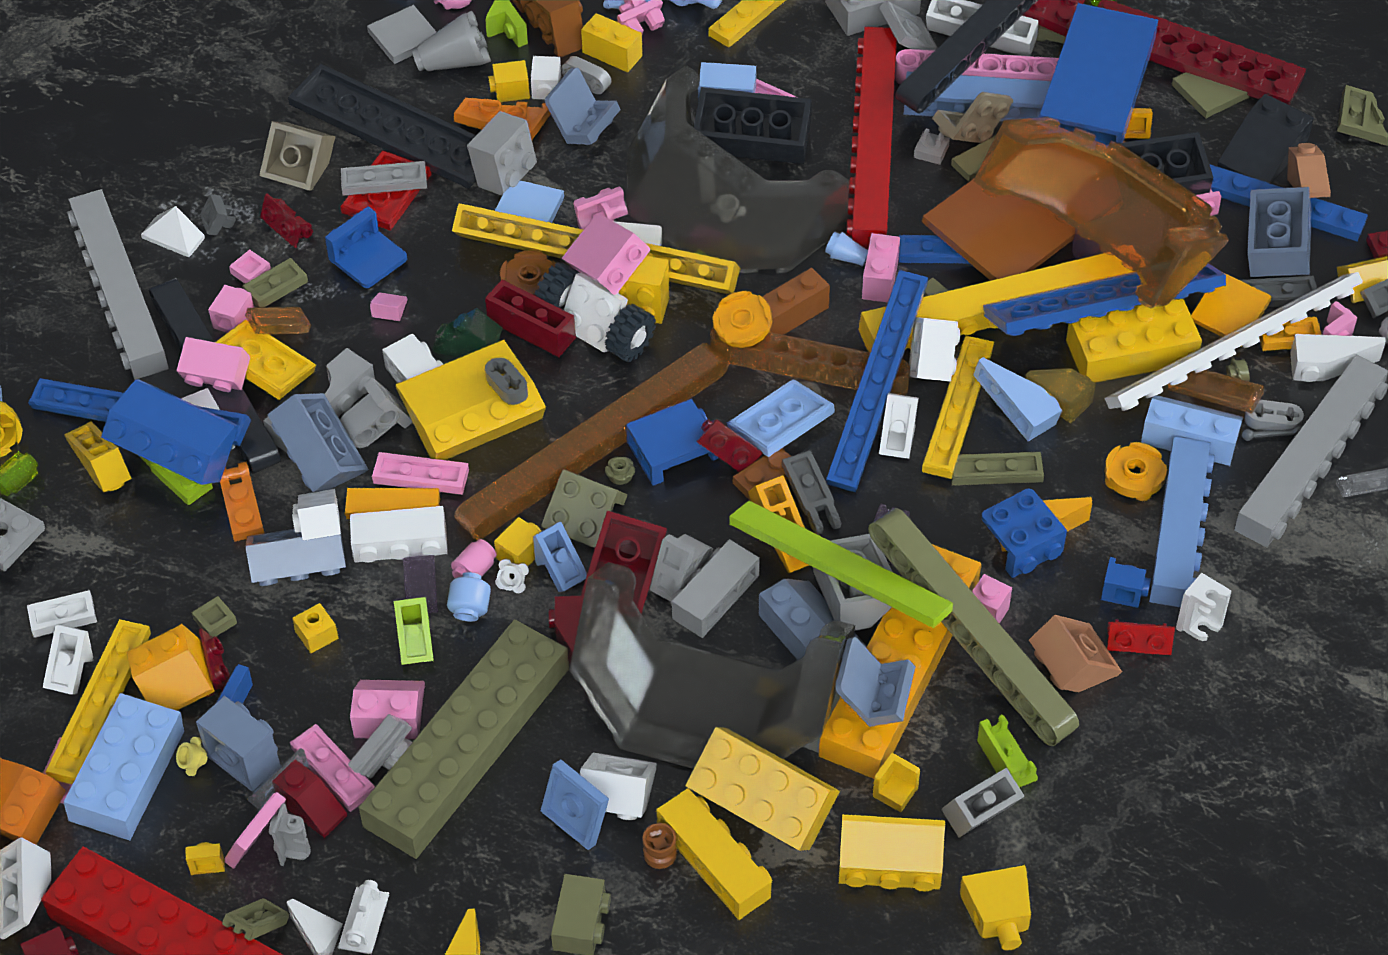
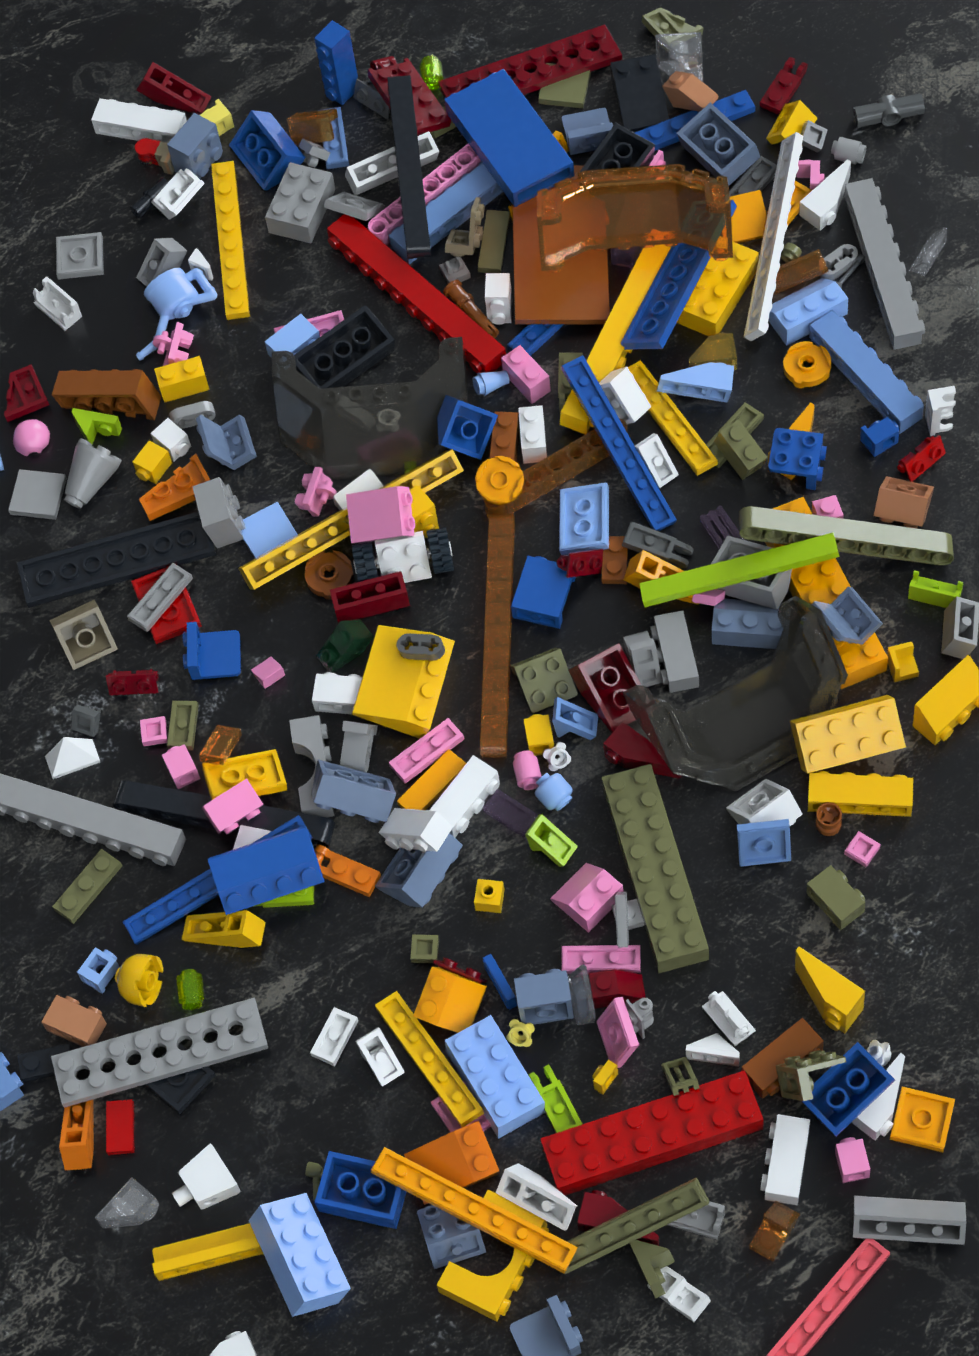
camera: 40 degrees left, 10 degrees up
olive plate [605,457,635,485] -> none
none -> olive plate [52,849,122,924]
none -> blue slope [437,395,498,460]
none -> dark orange pin [443,280,499,339]
none -> white brick [485,273,513,325]
none -> white brick [518,406,547,464]
none -> lime hinge [529,1064,582,1133]
none -> sand blue bracket [562,108,613,155]
none -> clear slope [655,32,703,82]
none -> bright pink tile [692,589,725,606]
none -> olive brick [714,419,768,480]
none -> bright pink tile [844,831,880,867]

